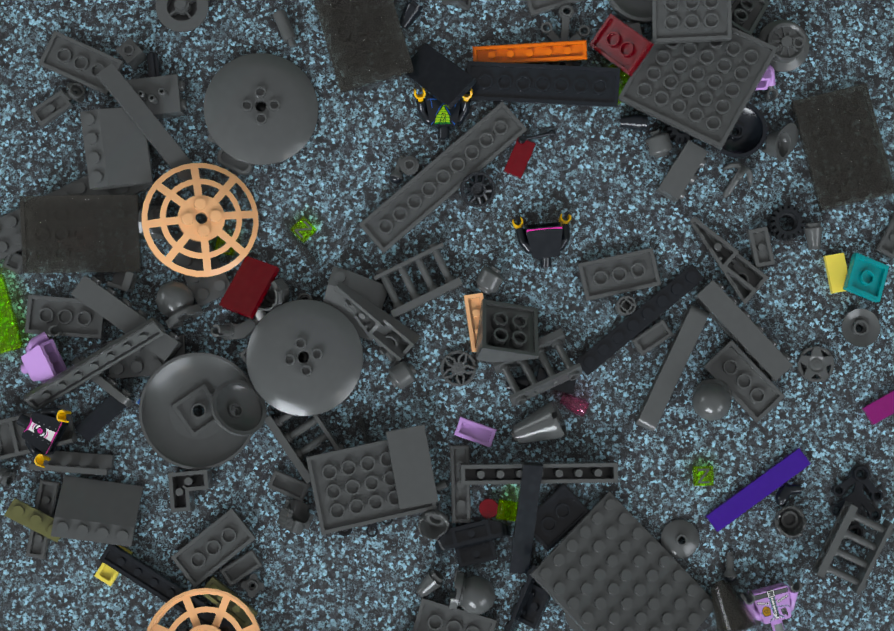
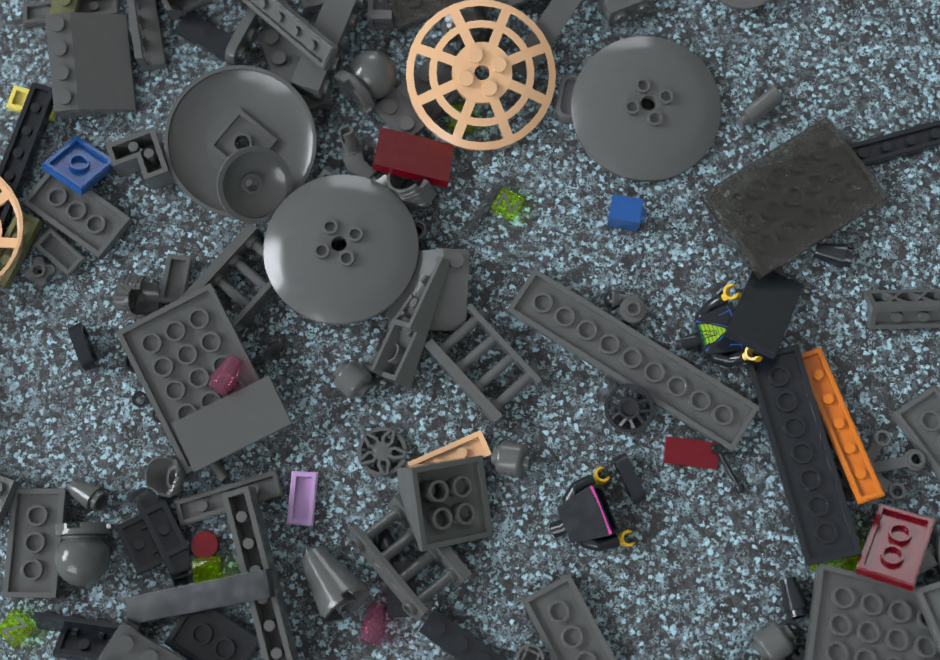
camera: 80 degrees right, 10 degrees down
none -> blue tile [42,136,114,196]
none -> black beam [68,322,99,372]
none -> clear pink cone [207,354,243,396]
none -> blue brick [607,194,647,231]
none -> black beam [612,453,647,505]

